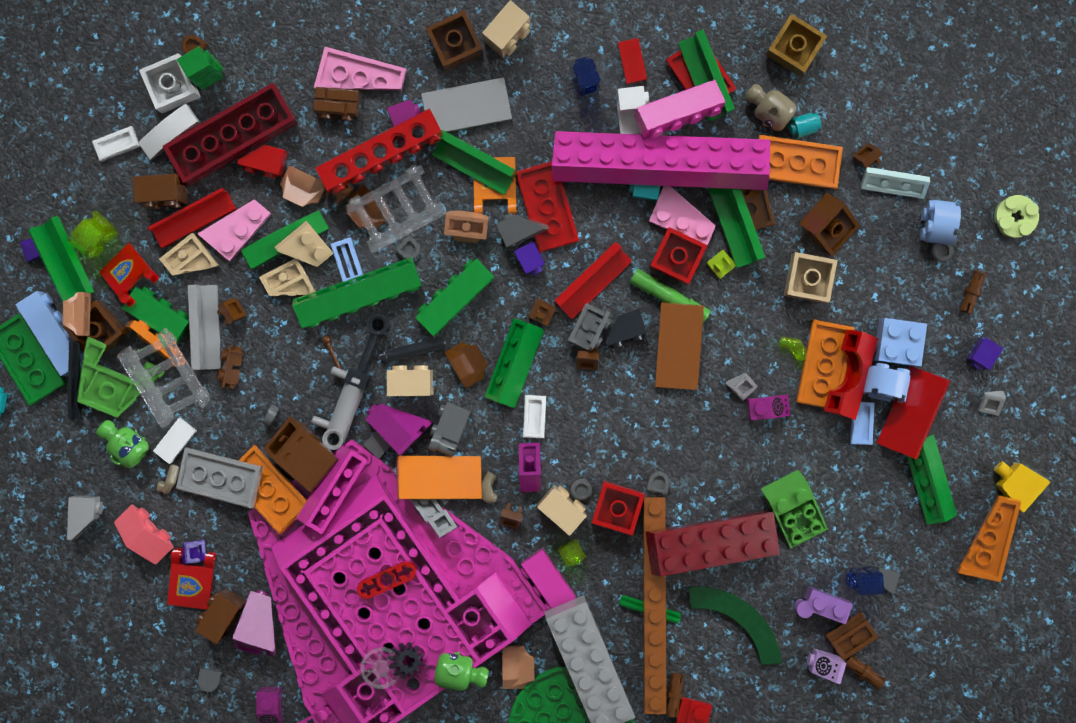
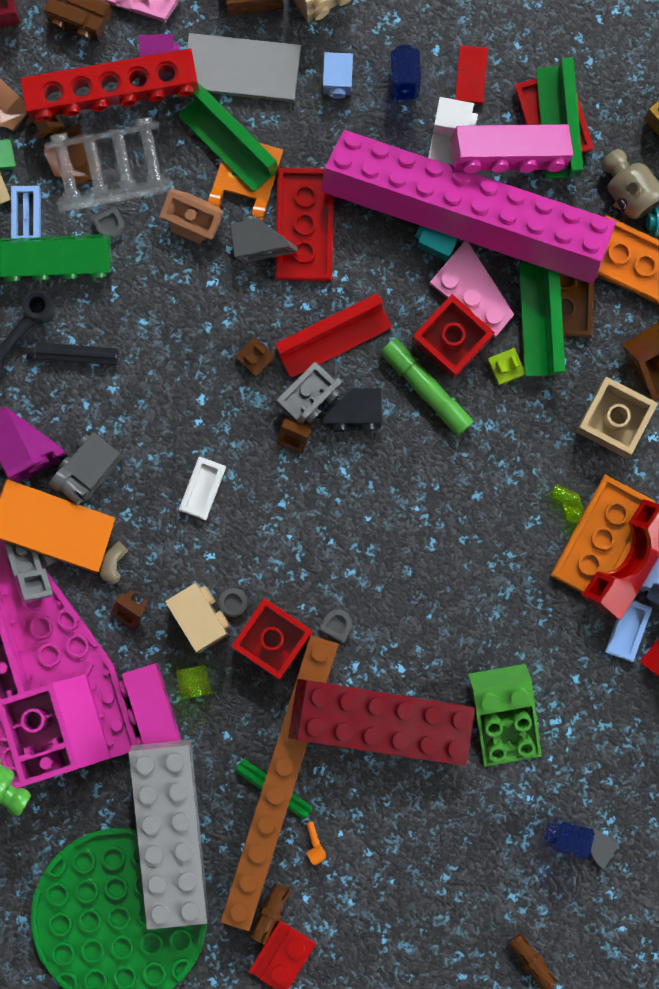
camera: 20 degrees right, 5 degrees down
tan brick [387,366,433,396] -> none
green brick [415,258,495,336] -> none
reddish brown slope [445,342,488,389] -> none
green panel [484,318,544,408] -> none
nougat slope [502,645,534,689] -> none
dark purple brick [514,242,545,276] -> none
magenta slope [519,443,542,492] -> none
dark orange tile [655,302,704,390] -> none
dark green tile [688,586,782,665] -> none
light grey slope [726,373,758,401] -> none
magenta slope [746,395,790,420] -> none
medium lavender hinge [794,586,853,624] -> none
lavender slope [807,648,846,684] -> none
reddish brown plate [825,611,879,661] -> none
none -> orange hand [306,822,326,865]
none -> light blue brick [323,52,353,99]

